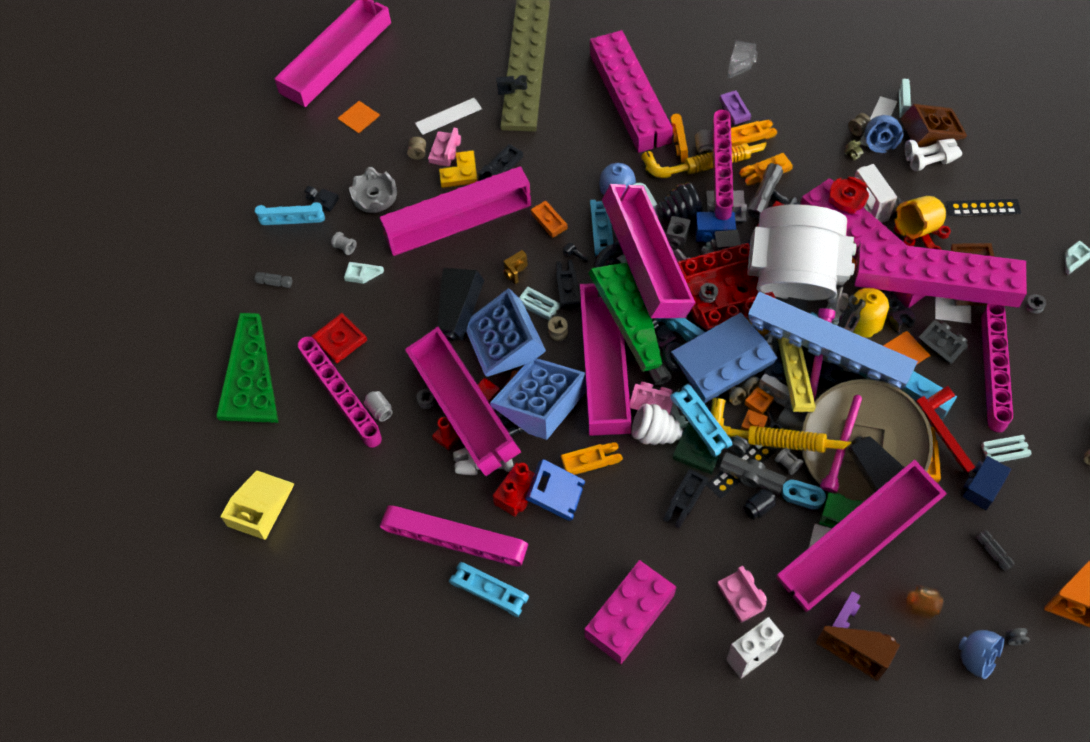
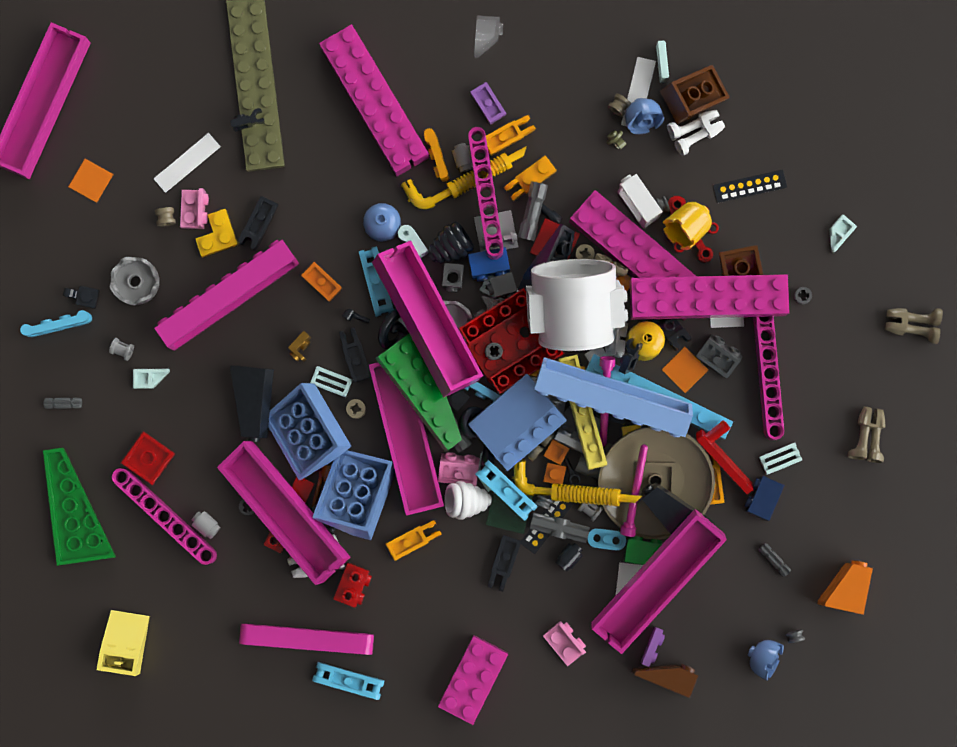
camera: 15 degrees left, 25 degrees up
container [526,459,585,521] -> none
white window [726,617,784,678] -> none
red plate [829,177,869,214] -> none
clear orange head [907,585,943,619] -> none

